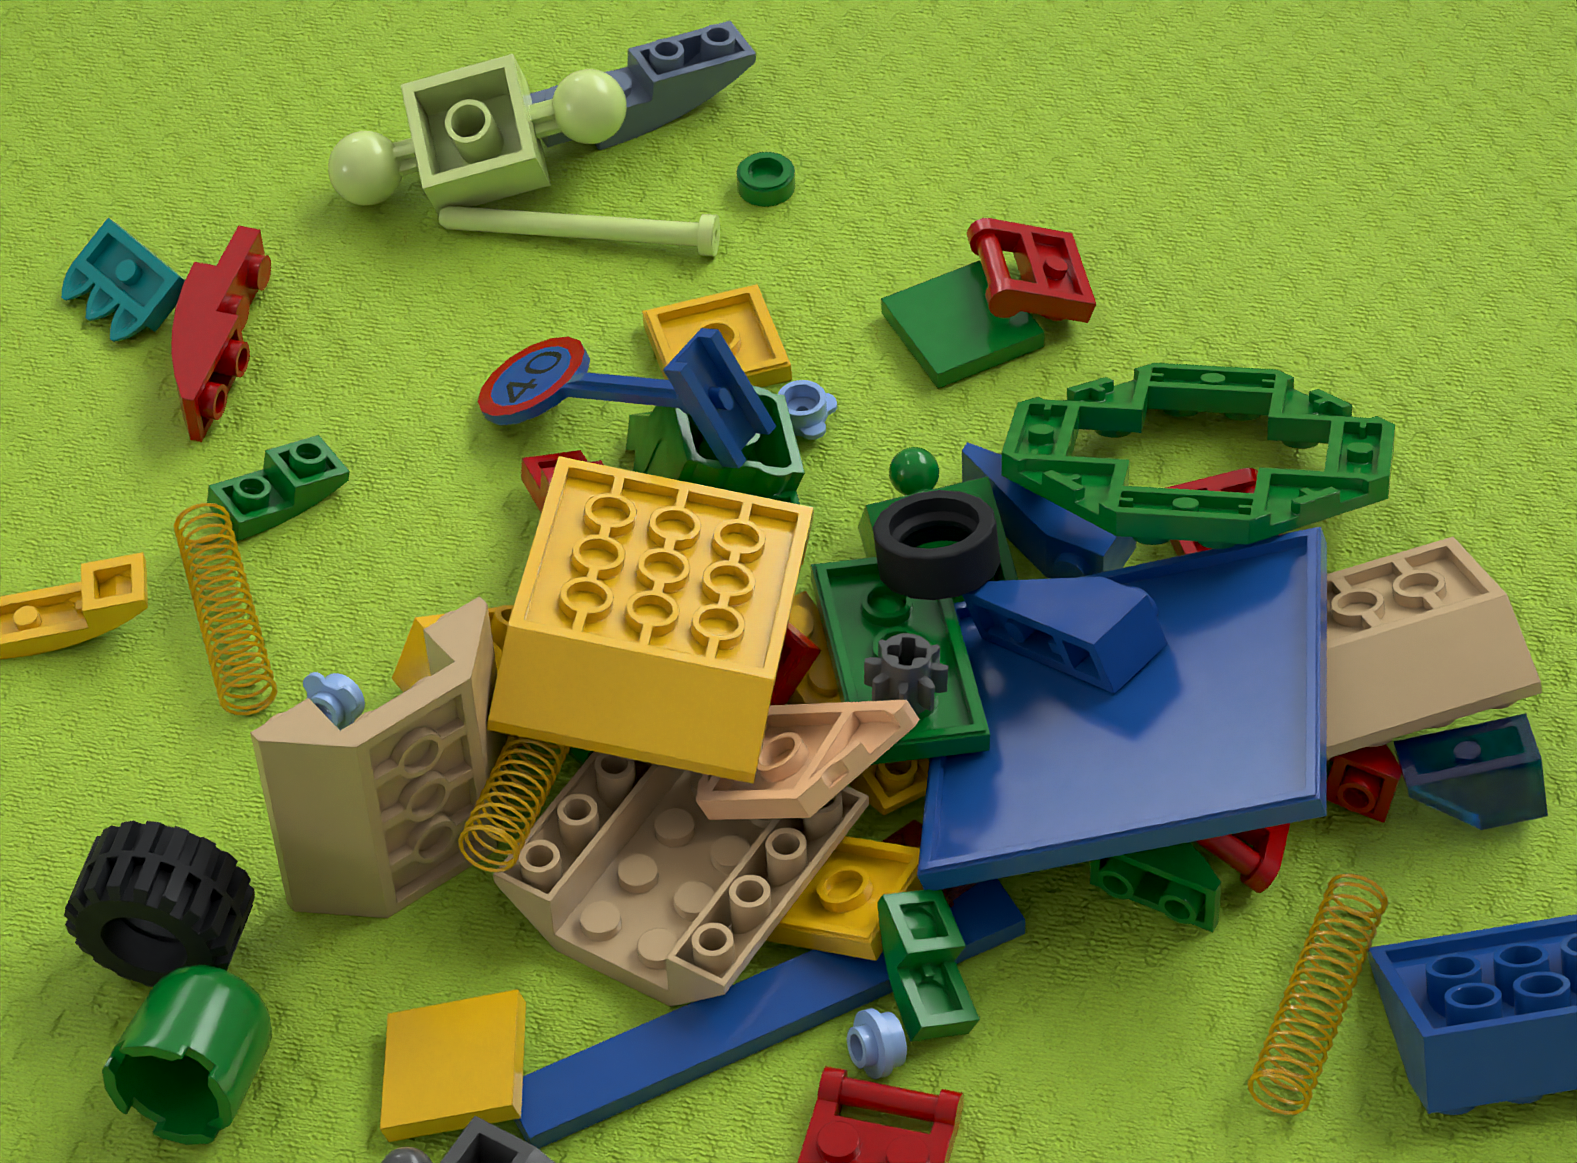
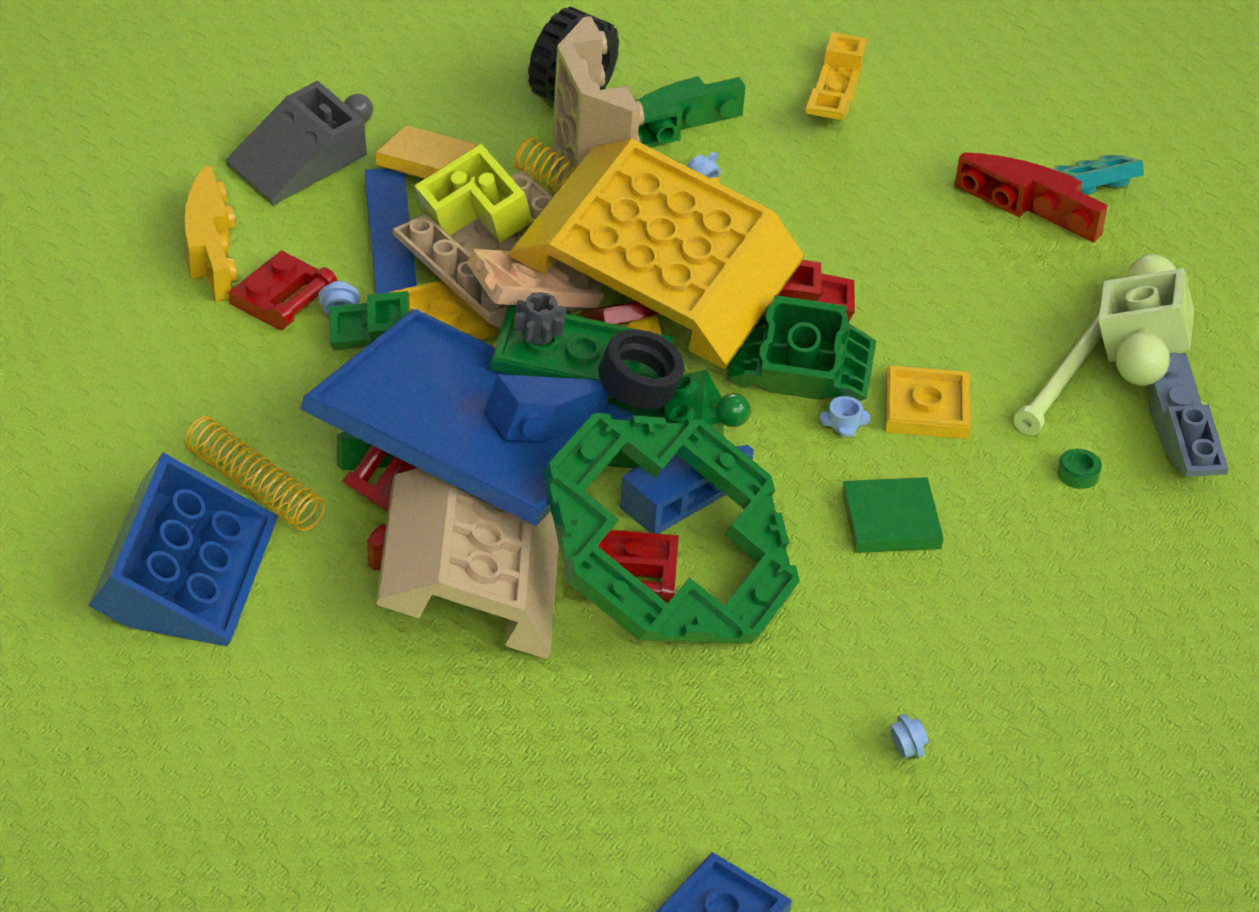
camera: 105 degrees right, 5 degrees down
green cylinder [102,965,272,1145] -> none
yellow piece [173,503,278,715] -> none
green slope [207,435,350,541] -> none
blue piece [477,328,776,468] -> none
red plate [967,218,1096,323] -> none
slope [1394,714,1548,830] -> none
none -> neon yellow brick [415,144,533,243]
none -> green slope [636,76,746,147]
none -> light blue plate [889,713,929,759]

